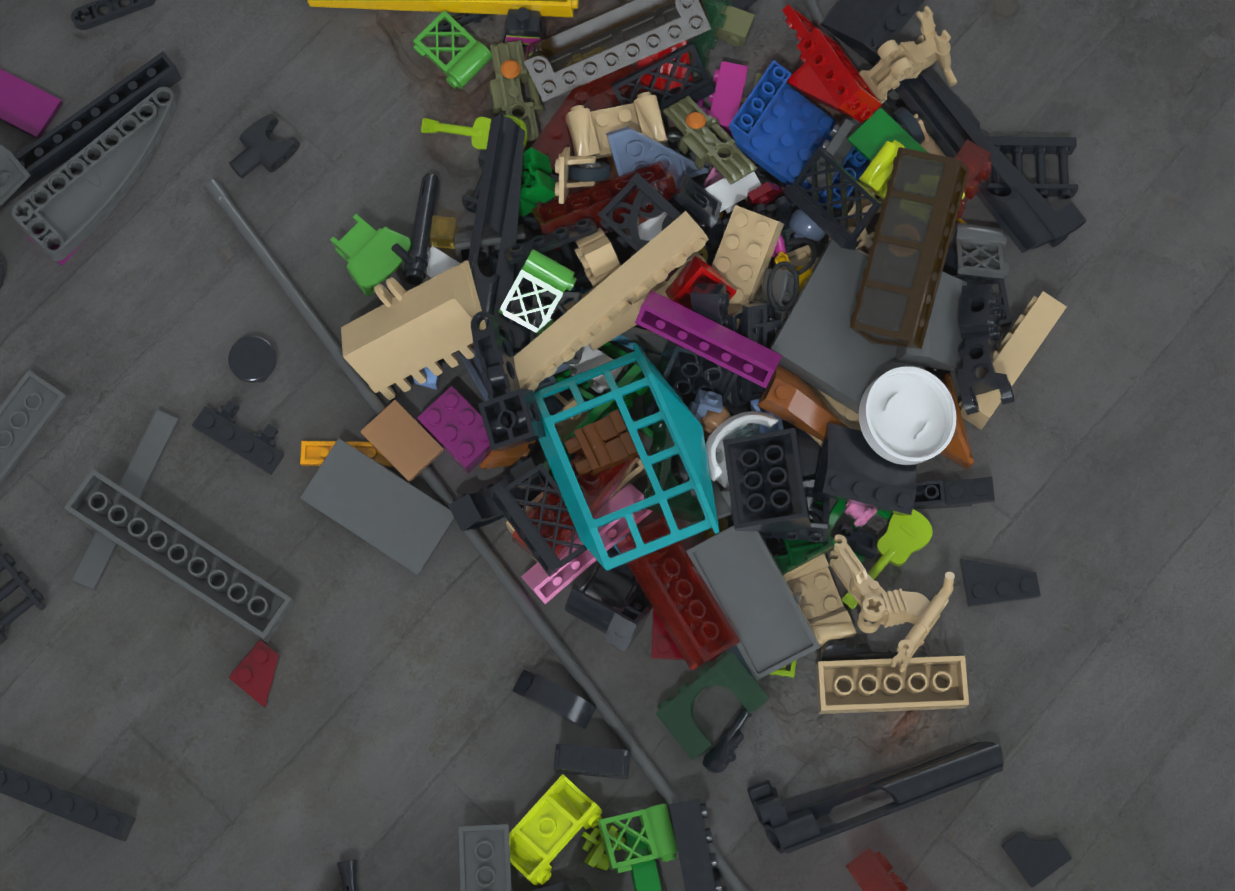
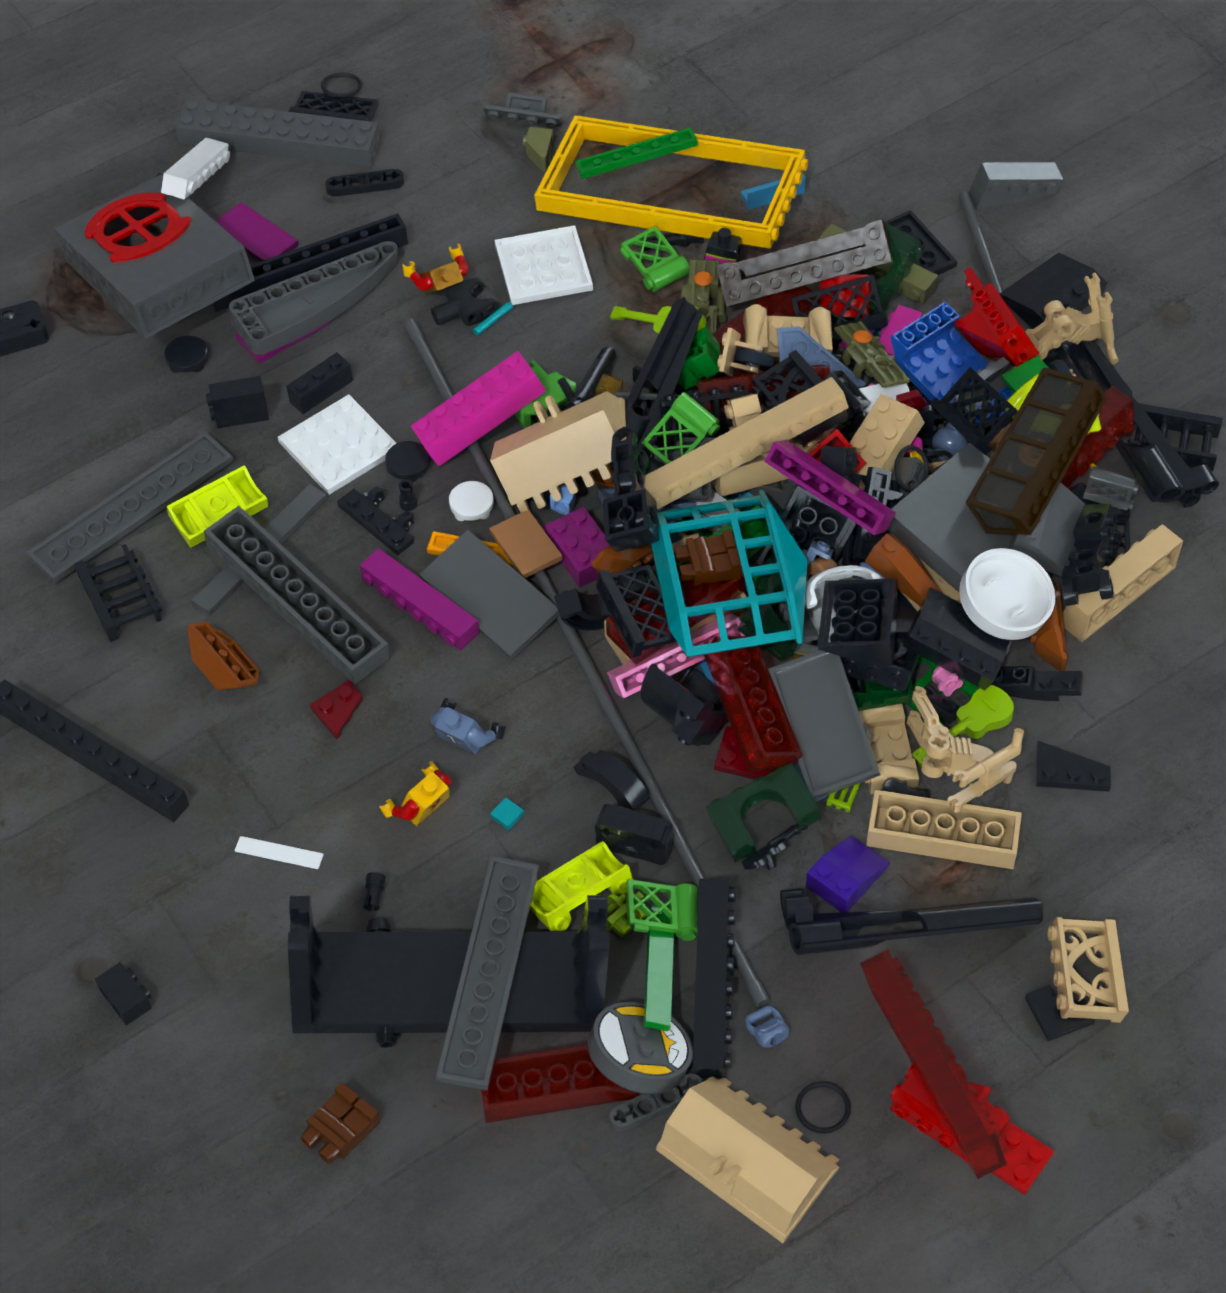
camera: 15 degrees right, 20 degrees down
none -> neon yellow piece [167,465,268,548]
none -> dark orange wedge [187,621,260,690]
none -> black brick [206,376,269,428]
none -> white sticker [235,836,323,869]
none -> white plate [278,394,397,495]
none -> black brick [286,352,353,414]
none -> magenta brick [360,548,480,651]
none -> torso [379,761,452,827]
none -> black pin [399,479,417,511]
none -> torso [402,244,469,294]
none -> dark pink brick [411,351,546,467]
none -> sand blue torso [430,698,506,755]
none -> white tile [449,481,494,521]
none -> teal piece [472,301,513,336]
none -> teal tile [490,797,524,831]
none -> white plate [495,225,593,305]
none -> dark purple slope [806,835,890,913]
none -> tan fence [1047,917,1129,1023]

